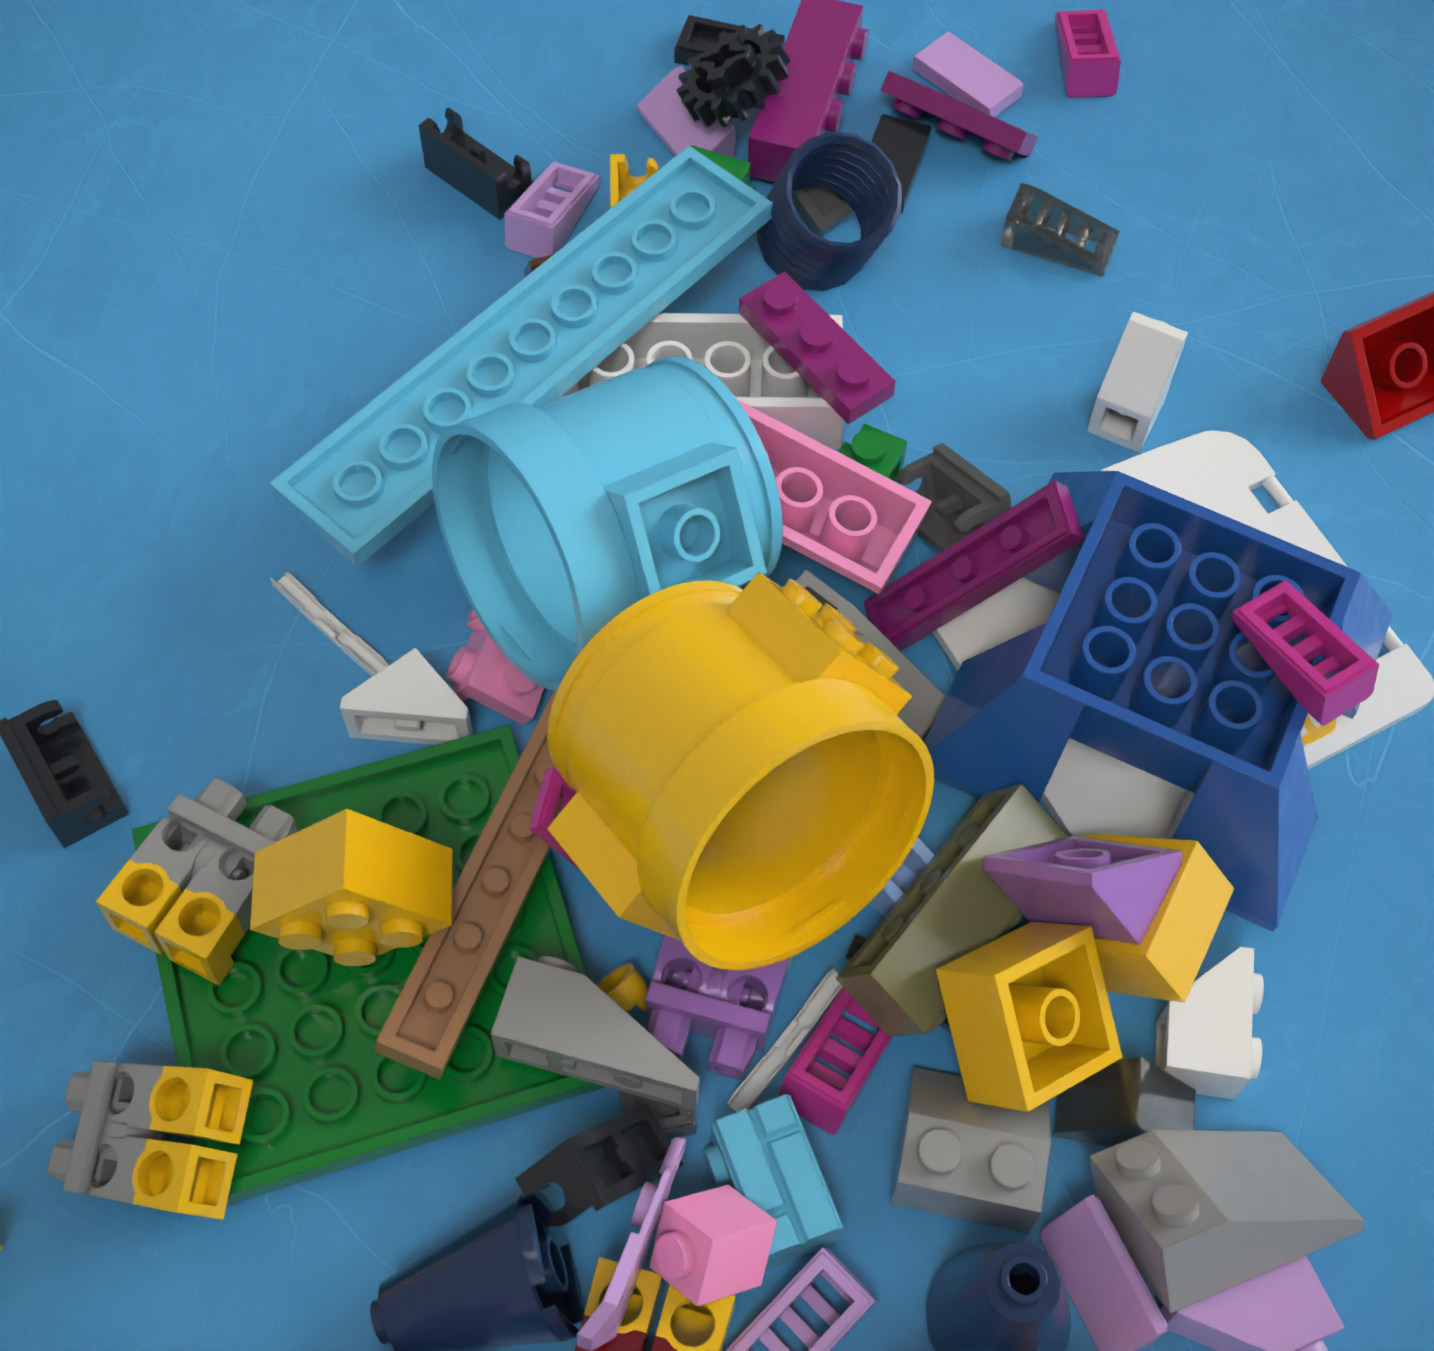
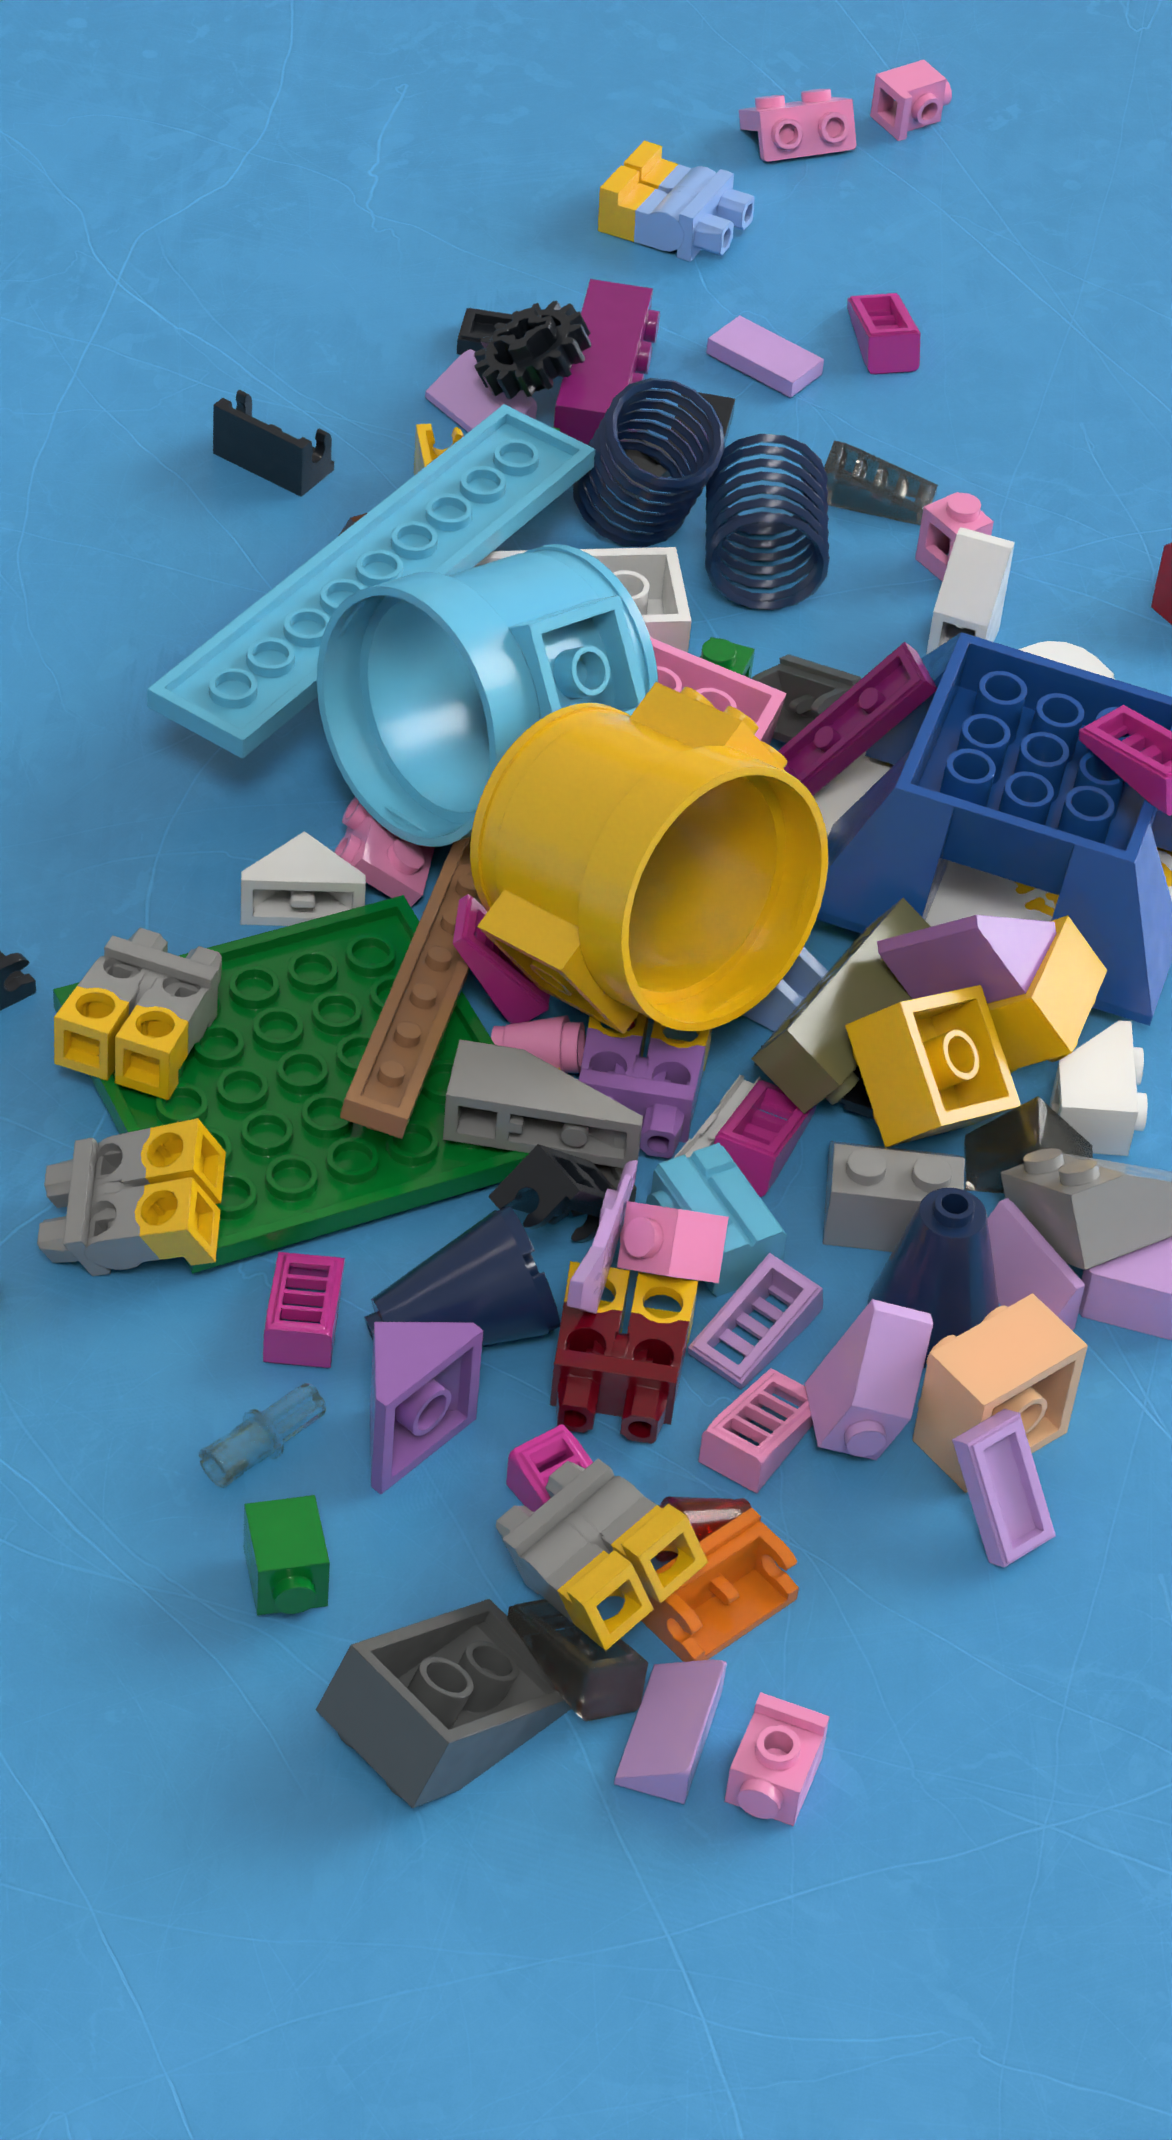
camera: 10 degrees left, 15 degrees down
yellow brick [250,809,452,966] -> none
white piece [270,572,389,677] -> none
lavender slope [504,161,600,258] -> none
magenta plate [739,271,896,424] -> none
magenta plate [880,71,1038,160] -> none
none -> dark pink slope [263,1252,345,1368]
none -> bright pink cone [491,1015,586,1074]
none -> dark blue piece [705,434,830,610]
none -> bright pink brick [915,492,994,581]

